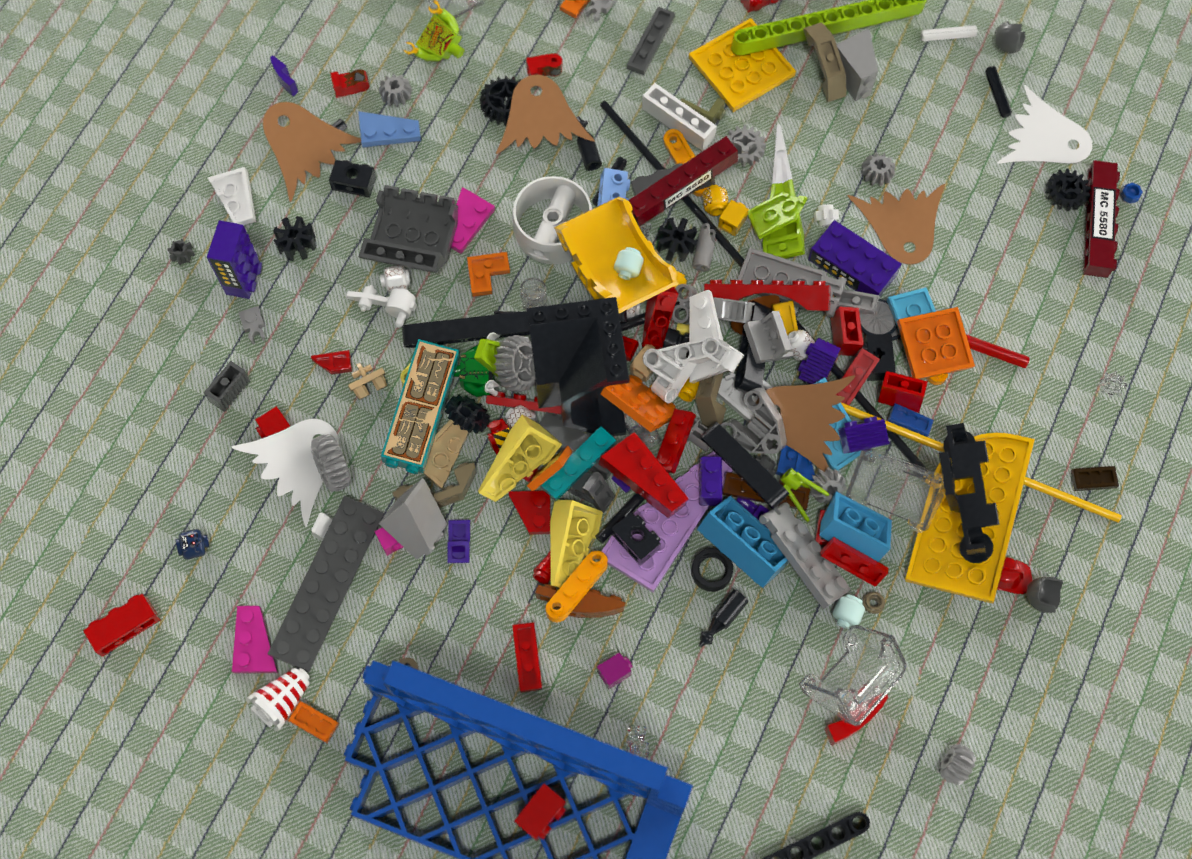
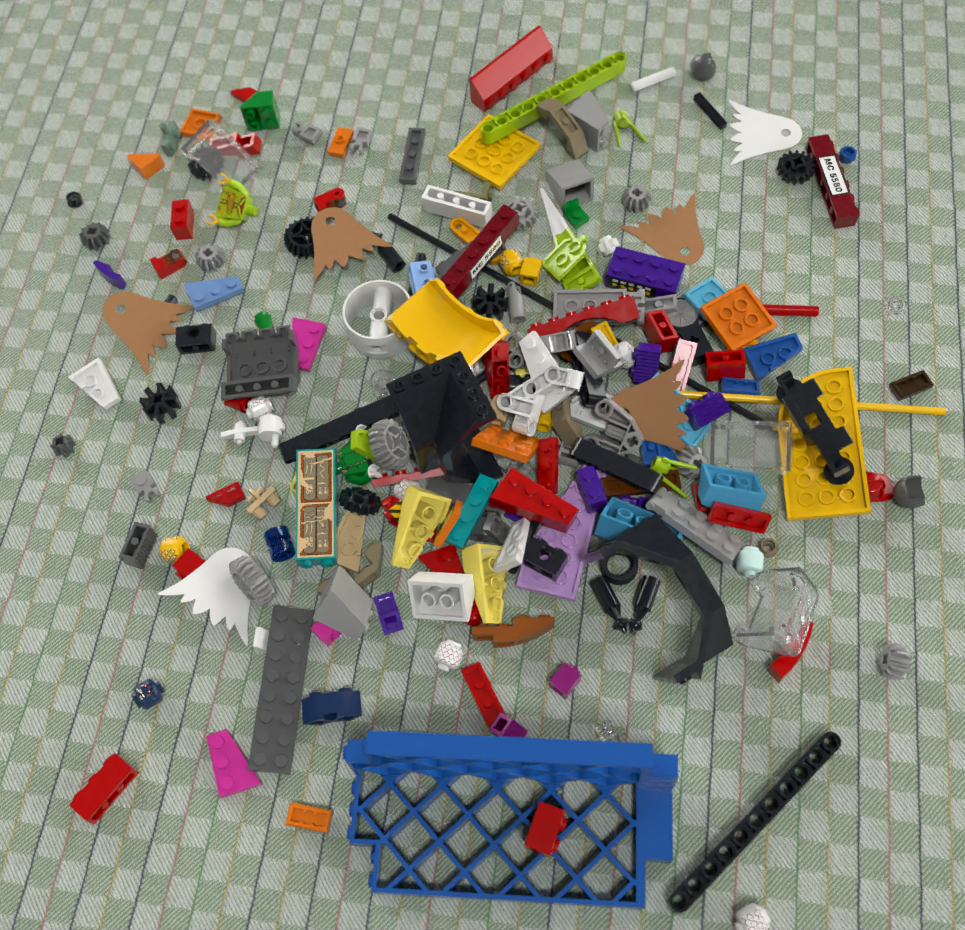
camera: 10 degrees left, 5 degrees down
dark purple brick [207,220,262,299] -> none
white cone [246,668,310,731] -> none
orange plate [467,252,510,297] -> none
light orange plate [546,551,608,622] -> none
light aqua head [614,247,644,280] -> none
none -> dark grey gear [79,222,111,251]
none -> yellow head [159,536,190,562]
none -> red brick [170,199,194,240]
none -> red cone [224,397,252,413]
none -> green cone [254,311,273,329]
none -> clear blue wheel [263,526,295,562]
none -> dark blue brick [301,687,362,726]
none -> white slope [408,571,475,622]
none -> white head [433,639,464,672]
none -> magenta brick [489,712,528,738]
none -> white wing [492,517,530,574]
none -> light grey slope [546,159,594,211]
none -> green bracket [563,198,589,229]
none -> black panel [582,514,734,685]
none -> black wheel [590,576,629,634]
none -> lime plant [613,110,647,147]
none -> blue wing [743,333,803,381]

